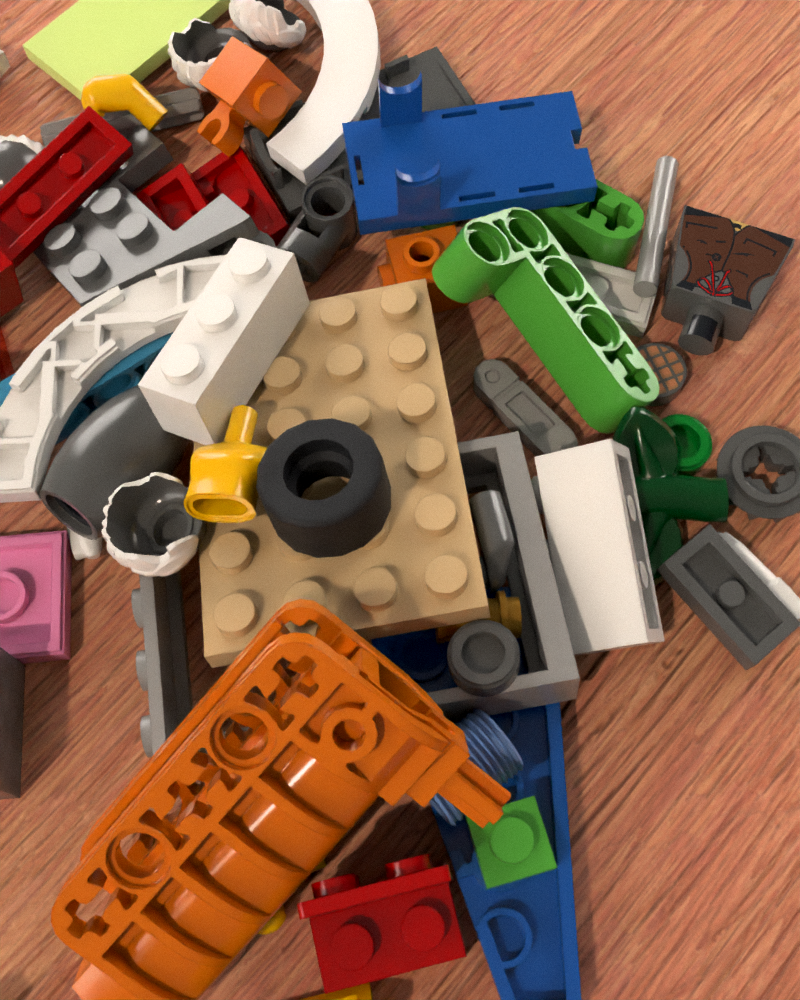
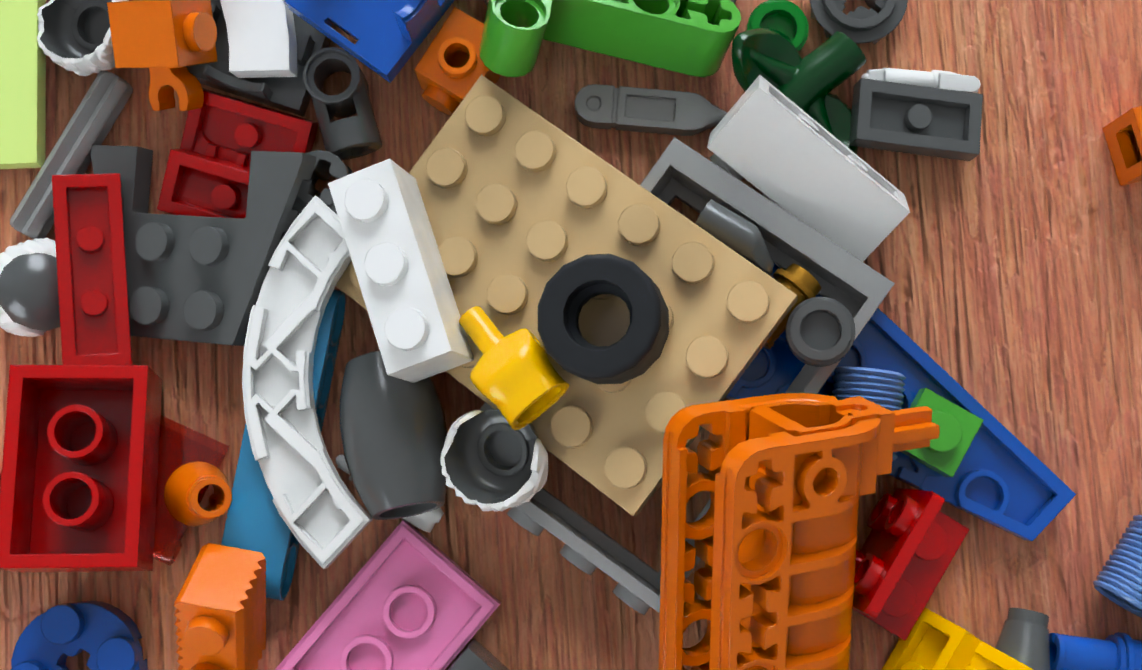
camera: 45 degrees left, 15 degrees up
yellow arm [81,74,168,131] -> none

